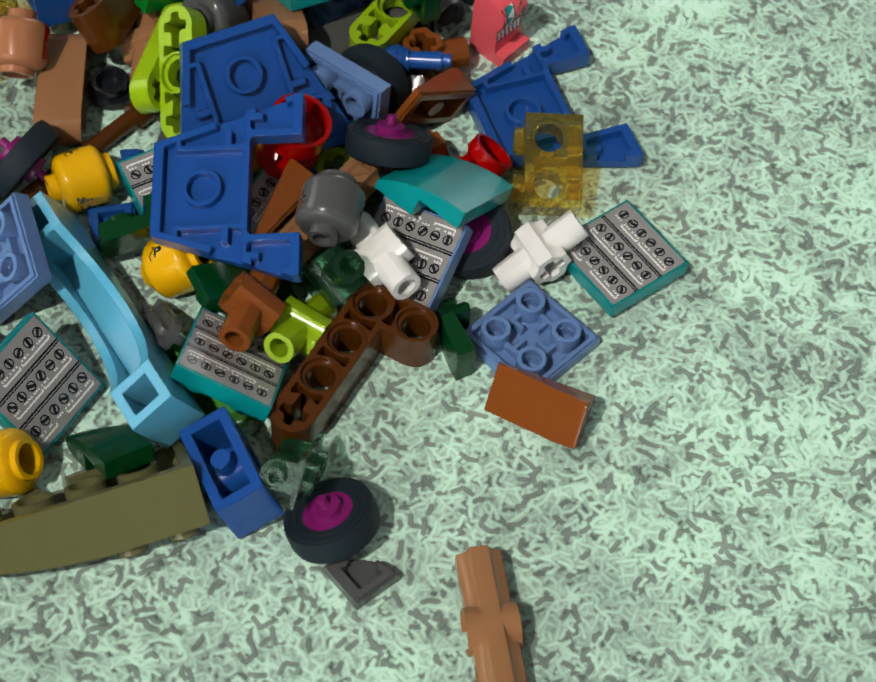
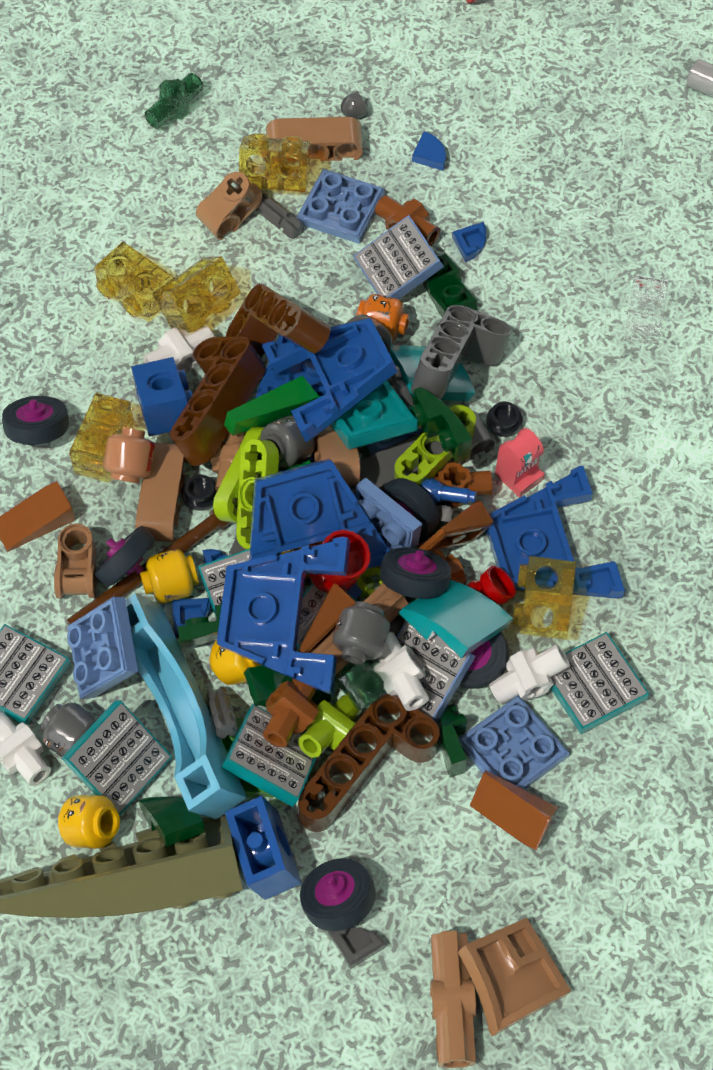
camera: 10 degrees right, 5 degrees up
clear green hinge [260,432,329,510] -> none
none -> medium nougat plate [458,918,571,1037]

